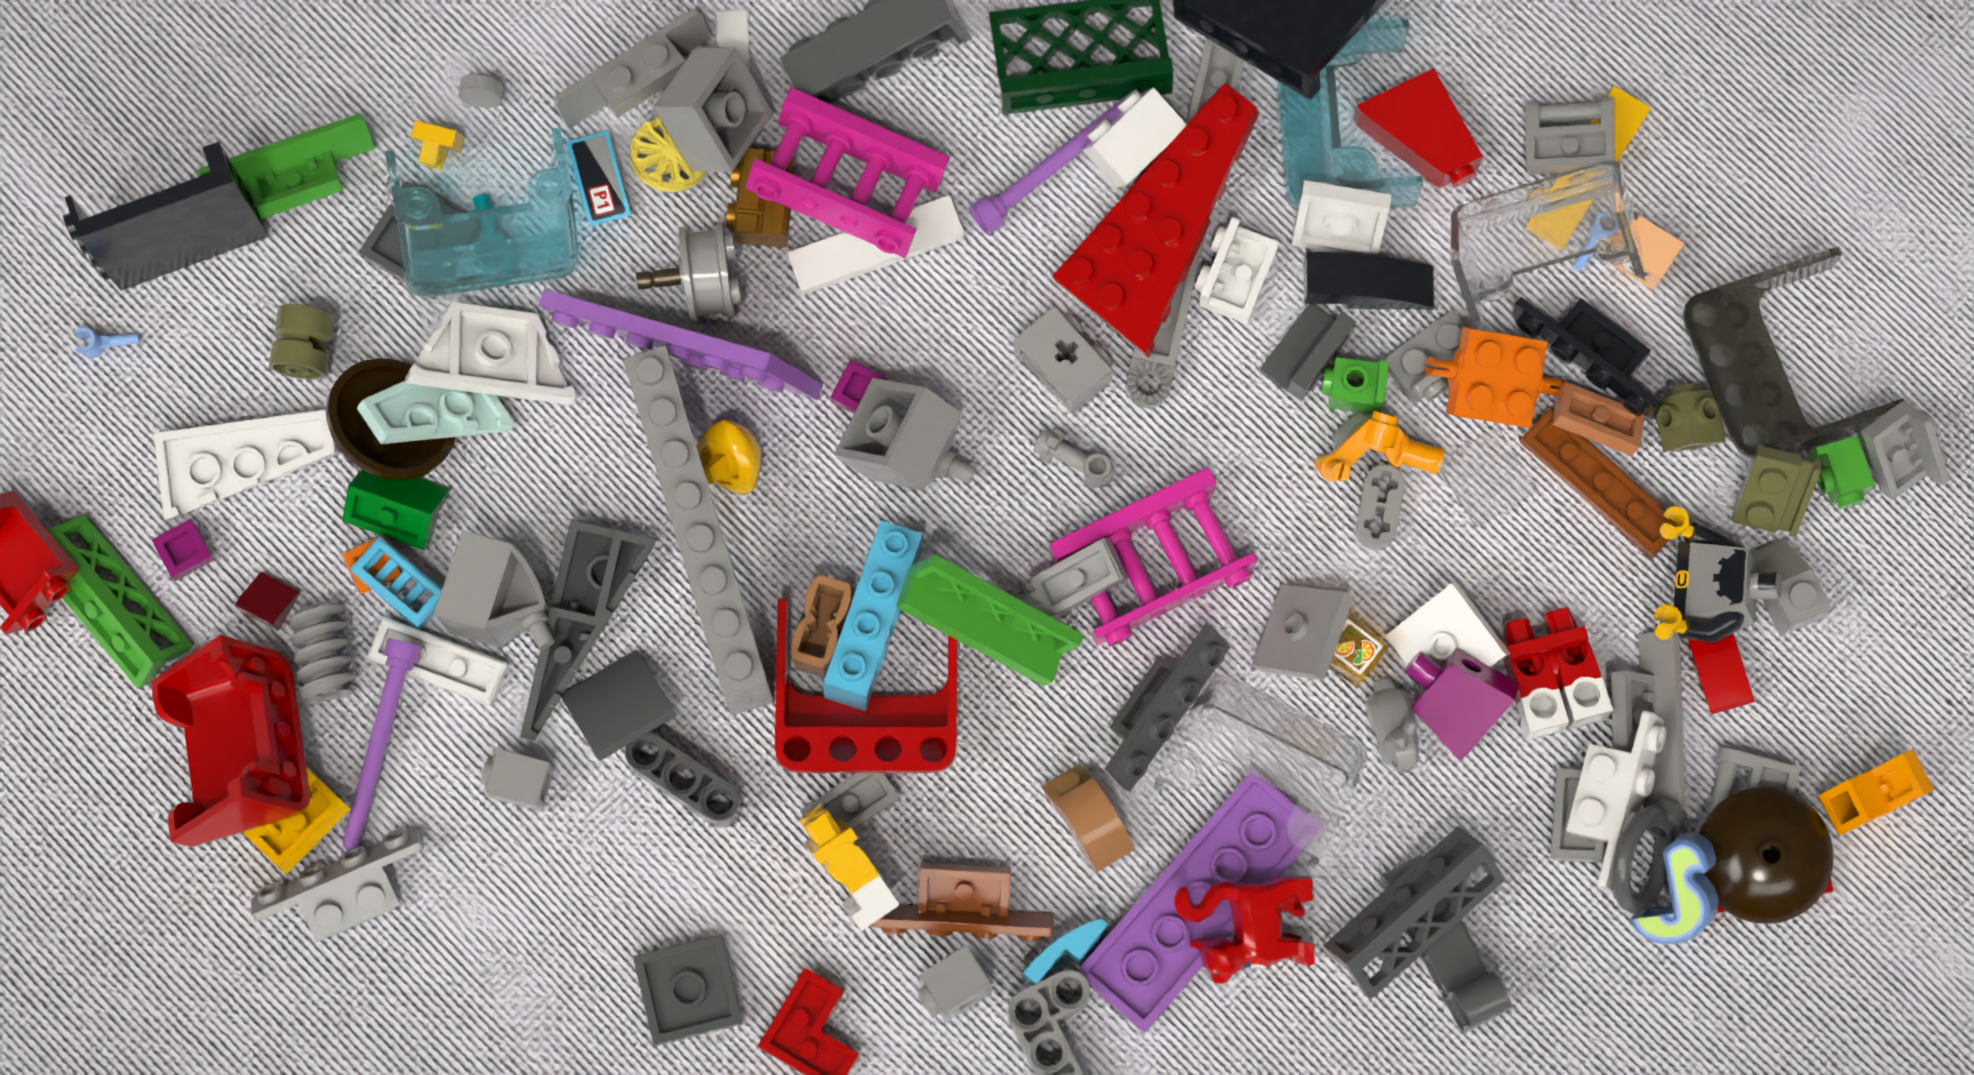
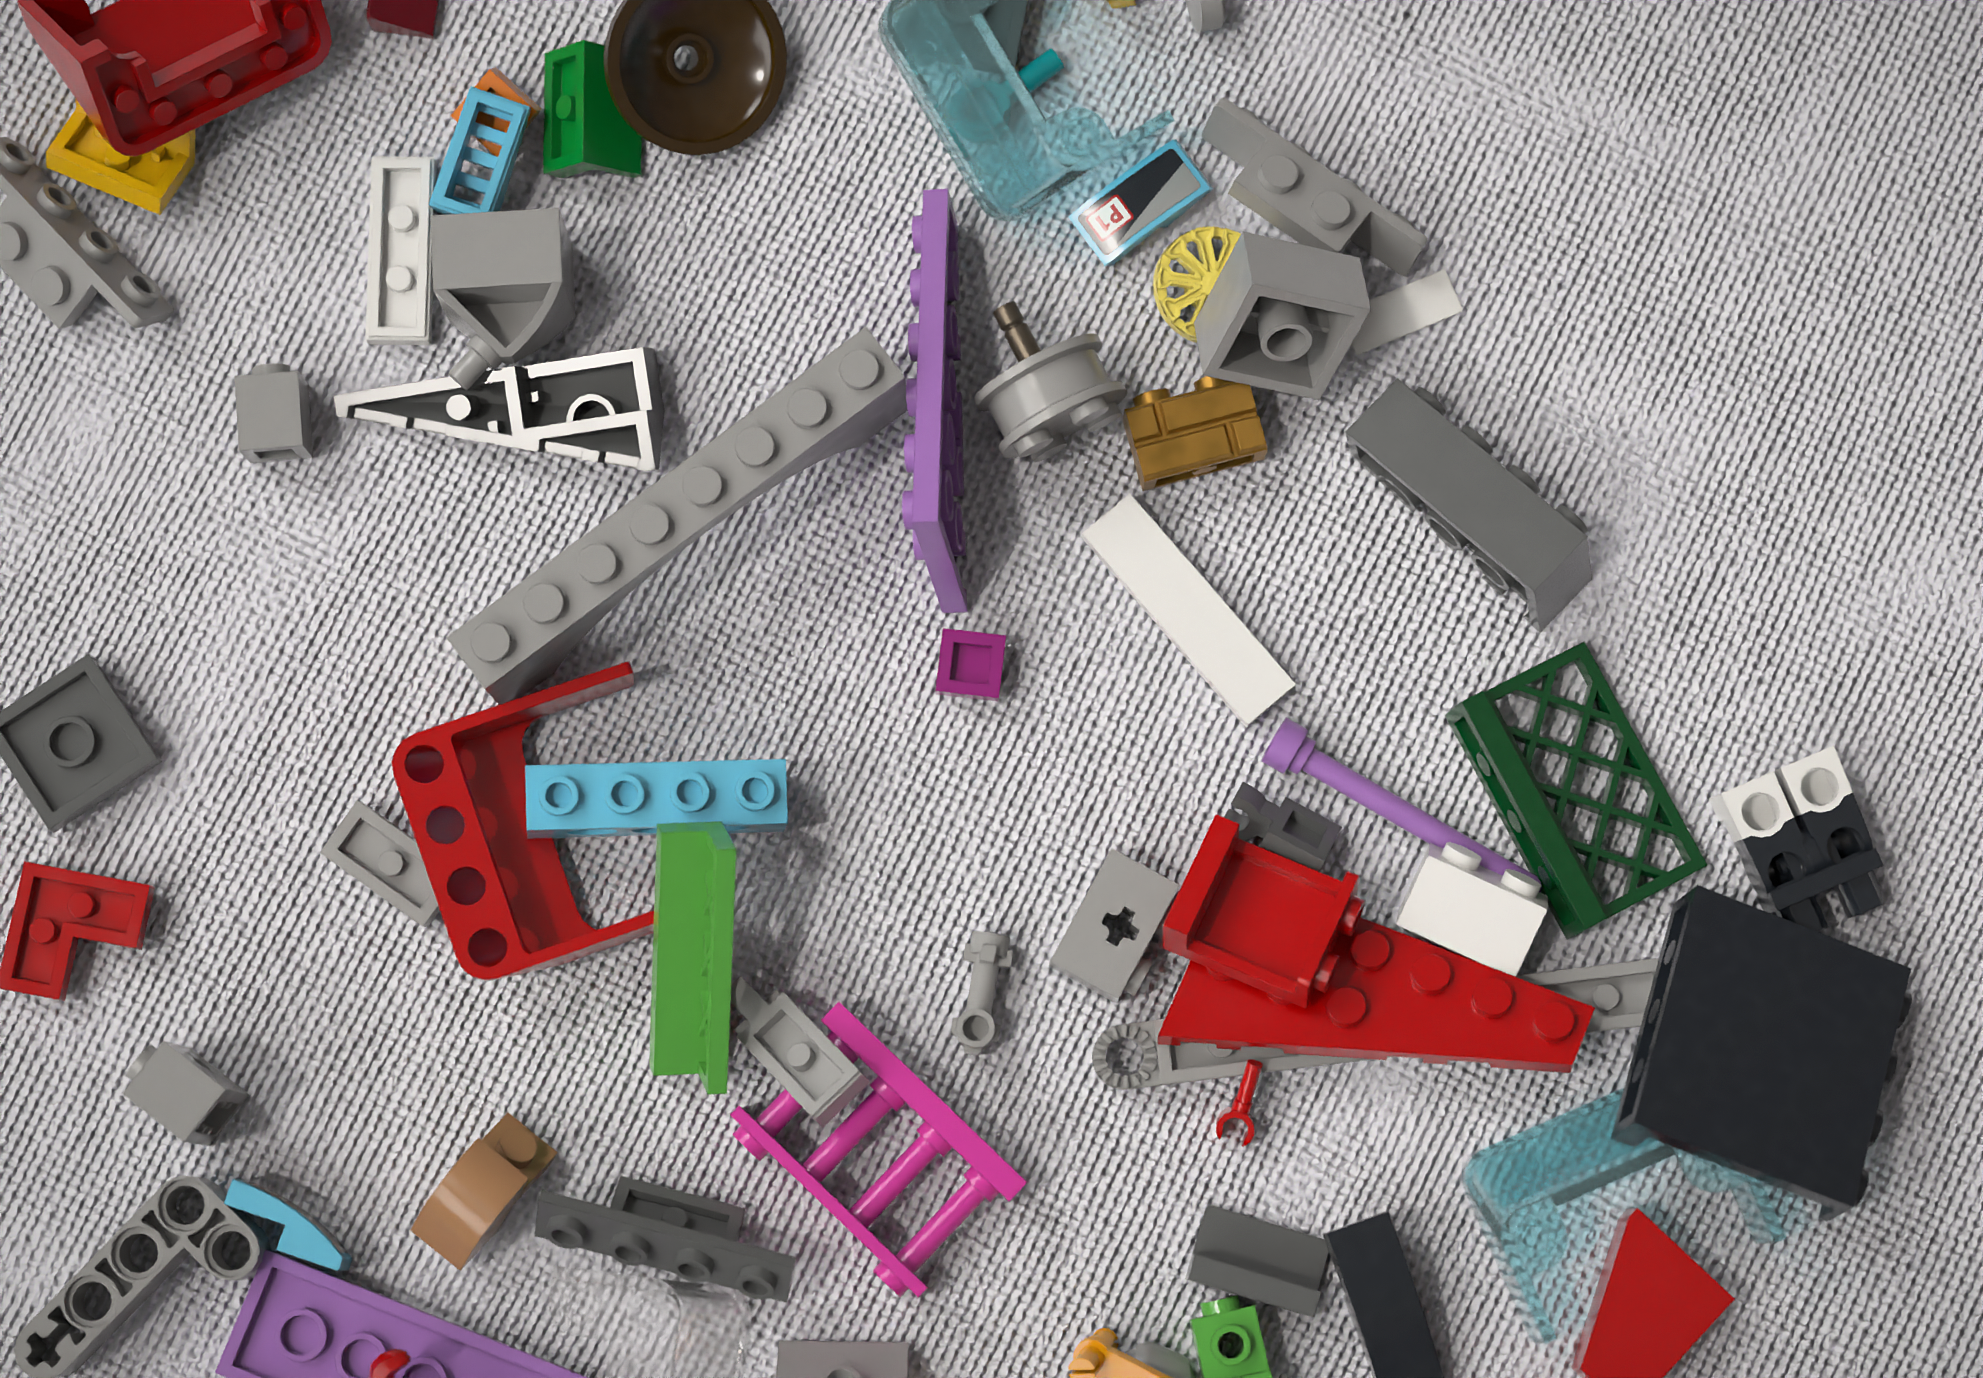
camera: 70 degrees right, 5 degrees up
light grey piece [288,603,355,702] -> none
medium lavender piece [342,638,423,851] -> none
light aqua wing [357,381,515,444] -> none
white wing [405,302,576,405] -> none
dark grey slope [561,650,677,762] -> none
dark grey beam [625,732,742,827] -> none
yellow piece [696,419,762,495] -> none
dark pink fence [745,87,950,258] -> none
medium nougat brick [791,575,852,678] -> none
yellow hips [798,804,900,931] -> none
light grey piece [834,378,976,490] -> none
dark orange bracket [871,863,1054,942] -> none
white bracket [1195,216,1280,324] -> none
white plate [1291,180,1391,256] -> none
none -> red panel [1163,814,1366,1009]
none -> red hand [1216,1059,1263,1147]
none -> dark grey plate [1224,782,1342,872]

